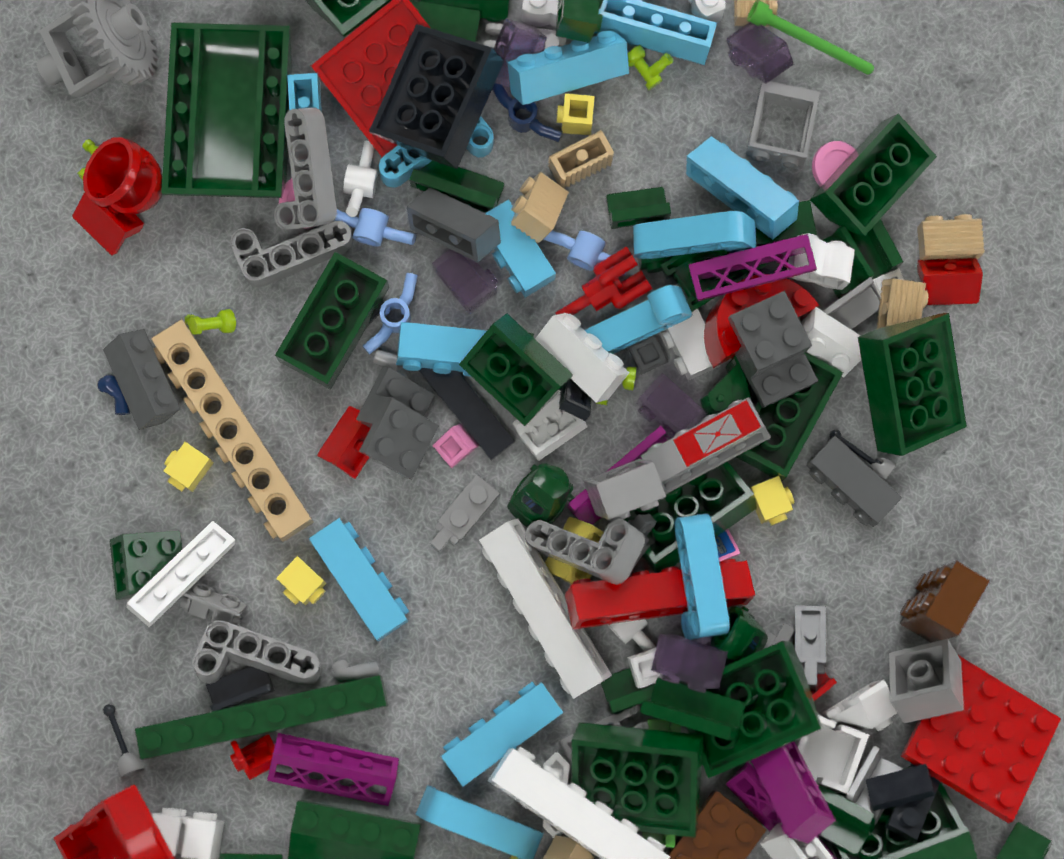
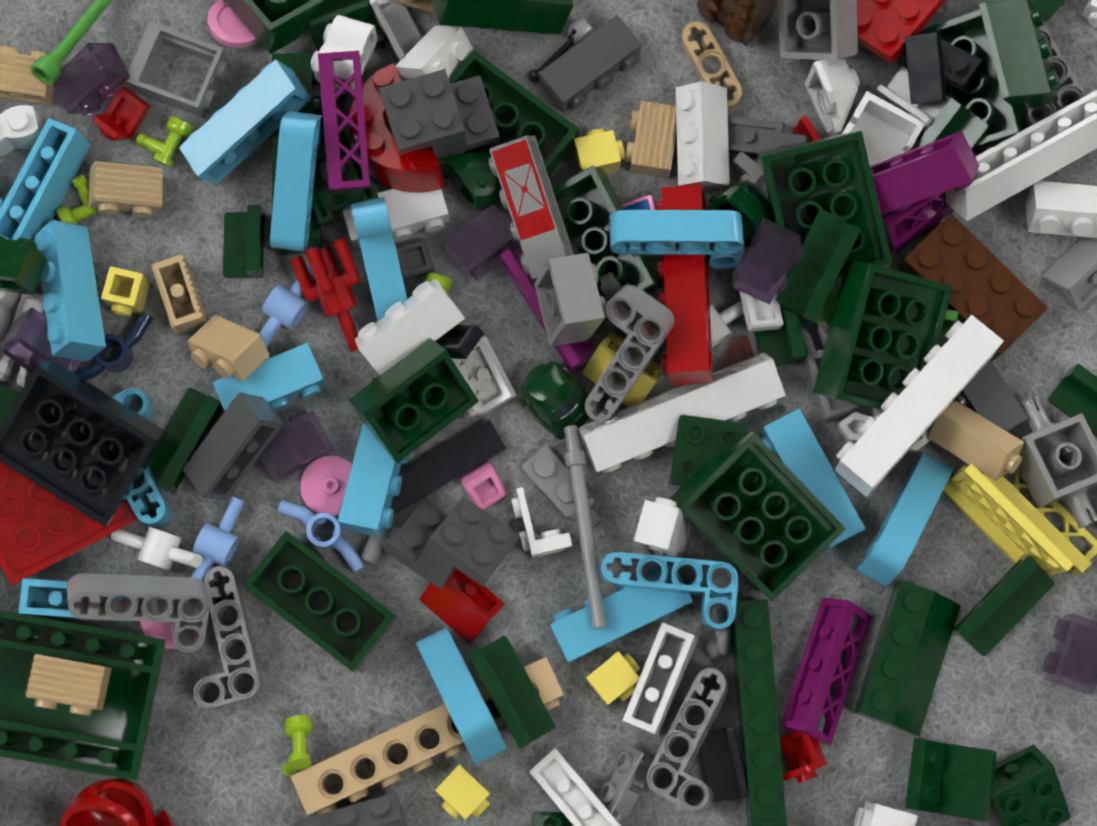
camera: 80 degrees left, 0 degrees up
none -> tan brick [26,654,112,716]
none -> tan brick [89,161,163,218]
none -> red bracket [92,87,152,141]
none -> lime piece [136,116,195,168]
none -> bright pink piece [300,456,352,517]
none -> medium azure beam [416,627,507,765]
none -> dark green panel [468,636,555,748]
none -> white bracket [511,487,572,558]
none -> light grey bar [564,425,607,629]
none -> medium azure beam [600,552,738,631]
none -> white brick [622,622,698,736]
none -> tan brick [625,101,677,178]
none -> white brick [634,497,691,558]
none -> dark green bracket [668,415,747,486]
none -> dark green slope [669,432,846,602]
none -> white brick [676,81,730,191]
none -> tan beam [681,21,742,110]
none -> clear red tile [723,335,754,369]

